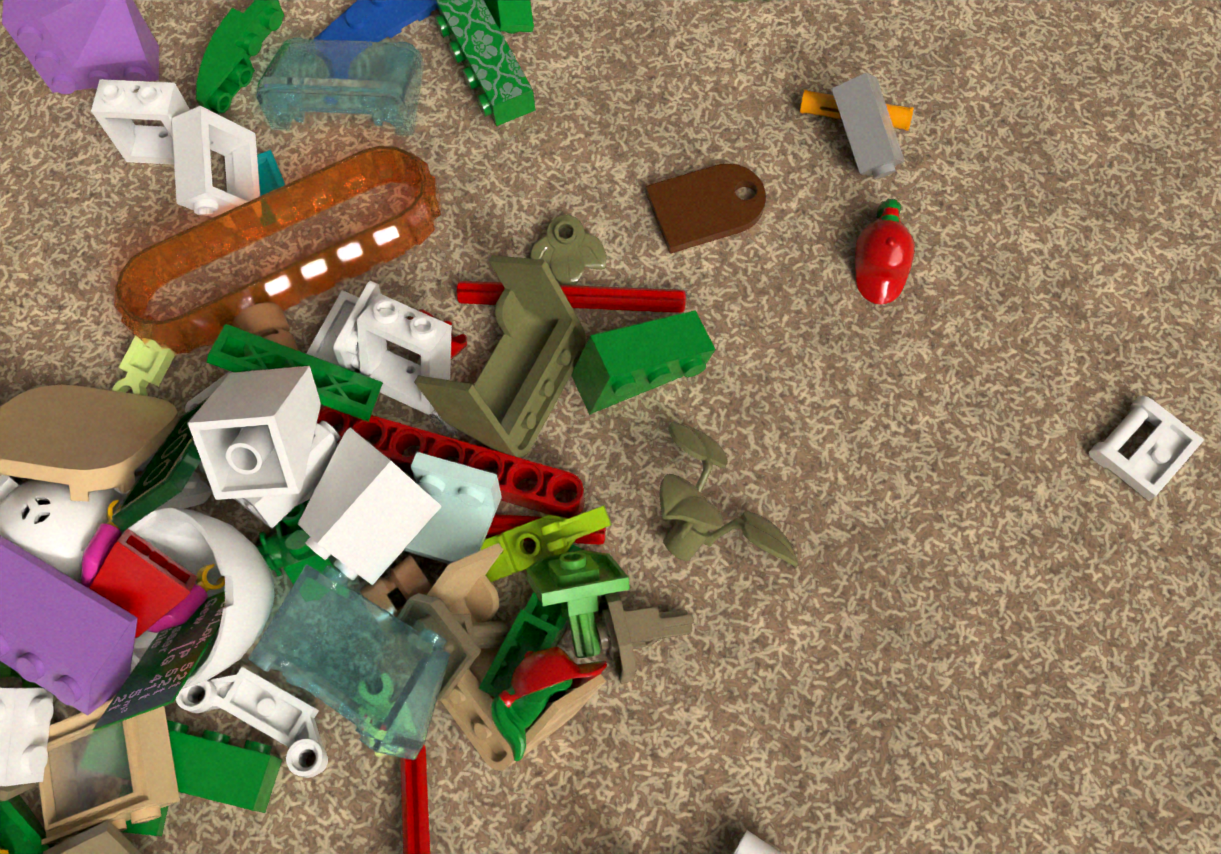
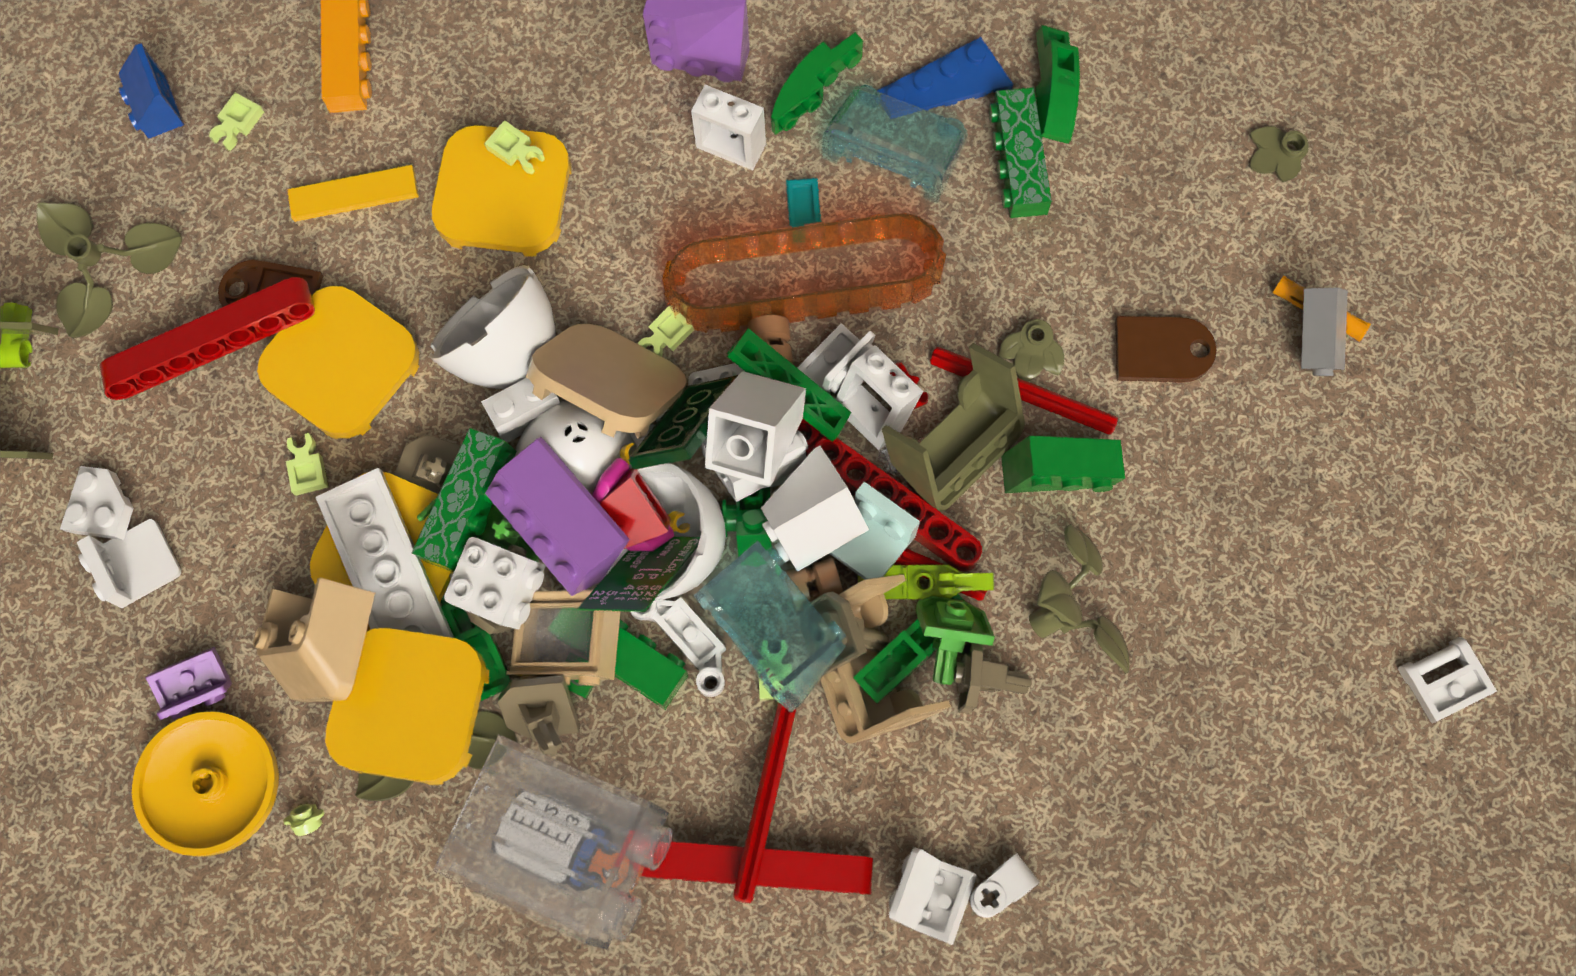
camera: 20 degrees right, 5 degrees up
white window [172,106,261,227] -> none
hair [490,646,607,762] -> none
red hair [855,199,915,305] -> none

